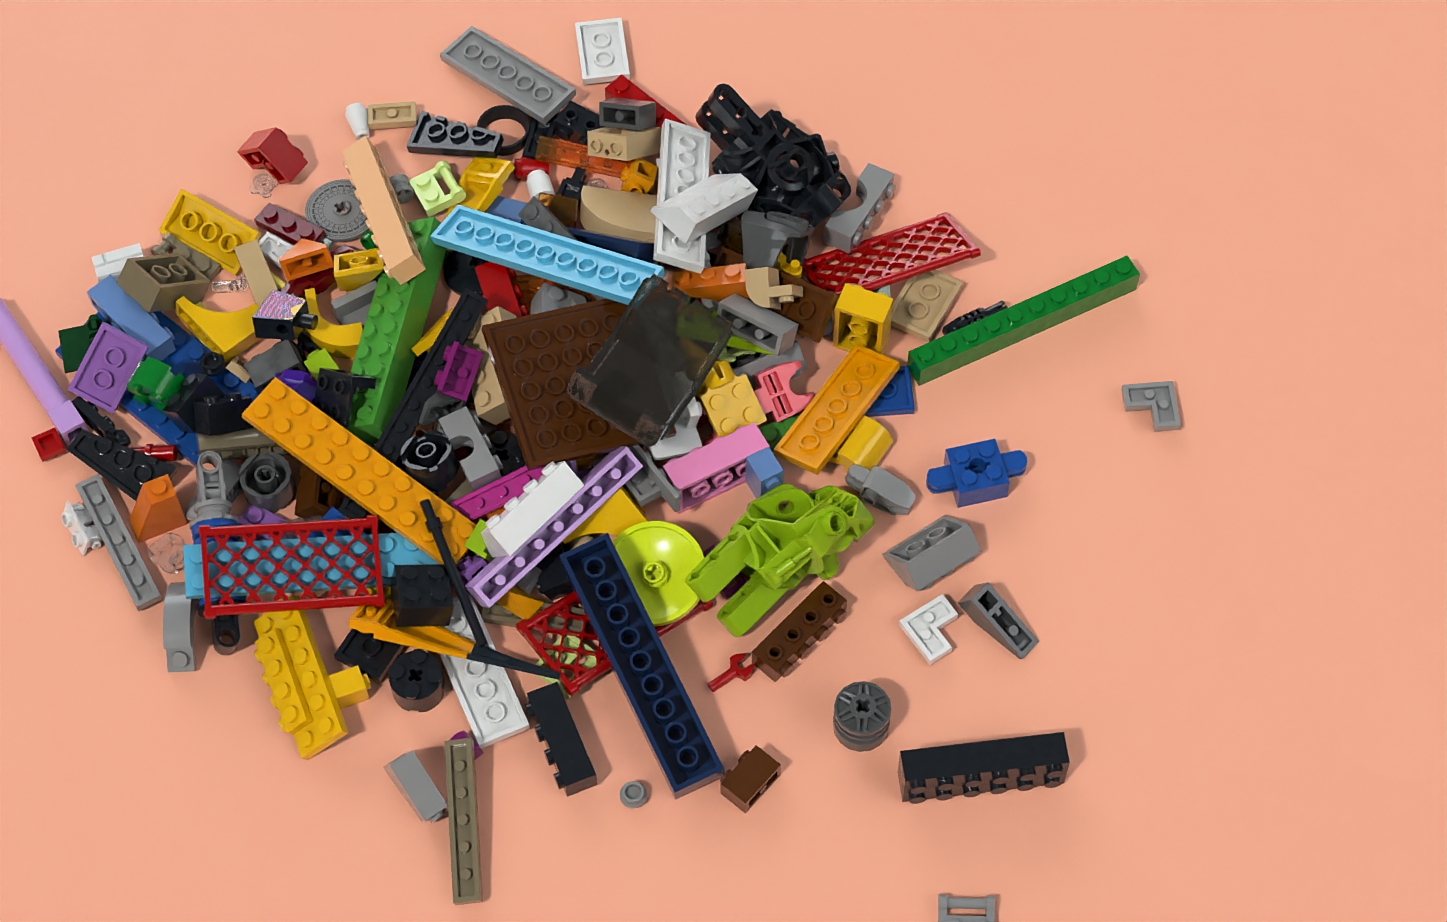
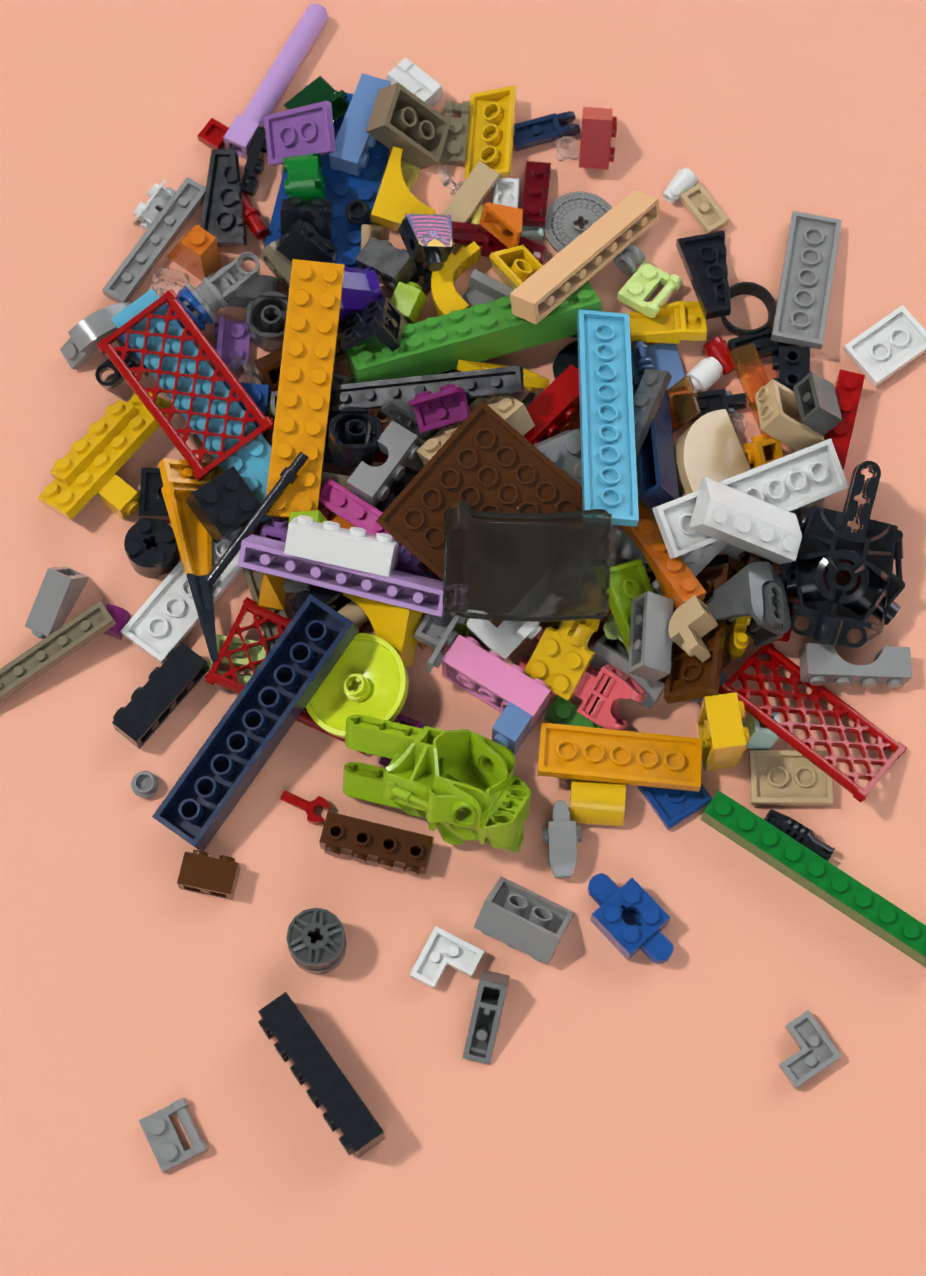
camera: 60 degrees right, 10 degrees up
none -> dark blue hinge [513,111,581,151]

